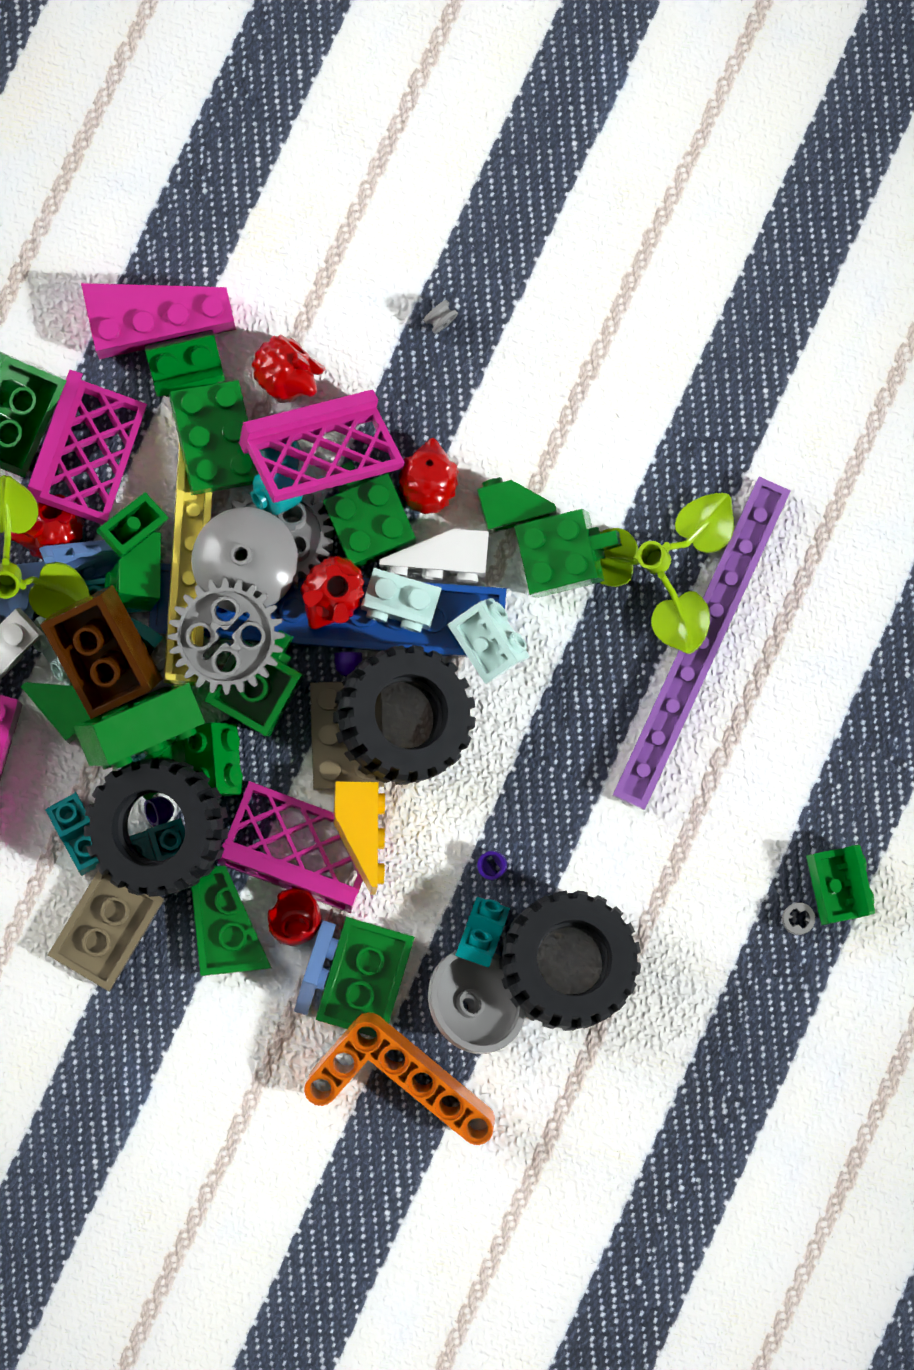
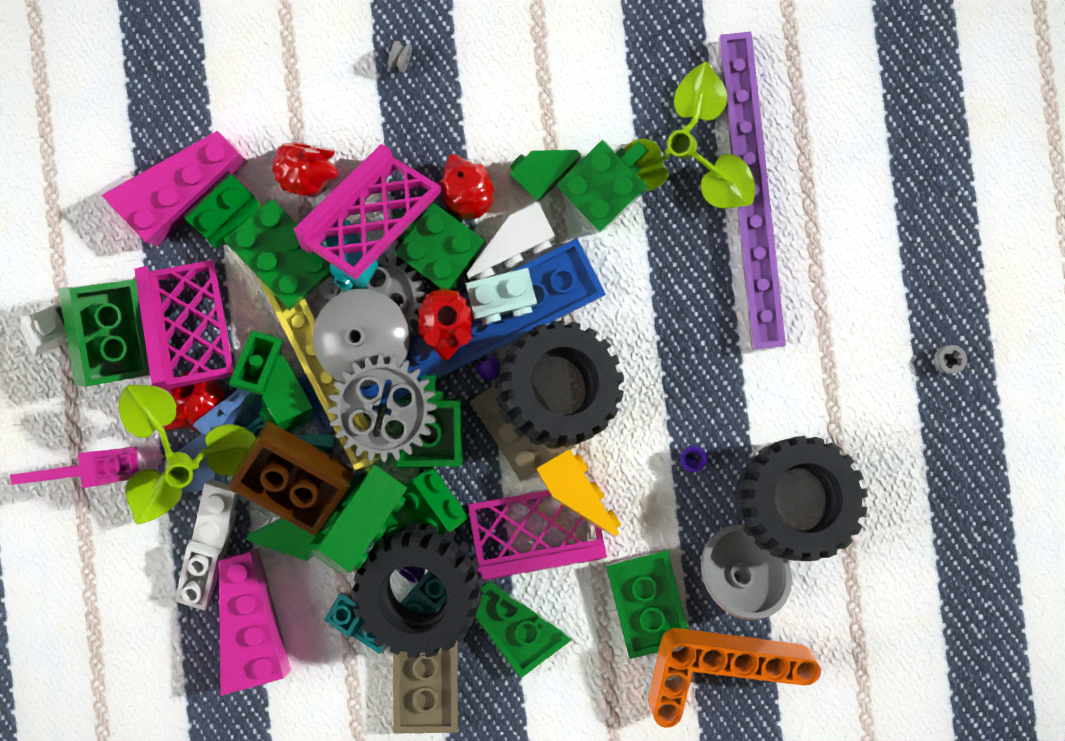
camera: 25 degrees left, 5 degrees up
red hair [267,888,321,947] -> none
medium blue wing [294,920,339,1016] -> none
light aqua bracket [447,598,530,684] -> none
teal slope [455,896,510,968] -> none
green bracket [806,844,875,926] -> none

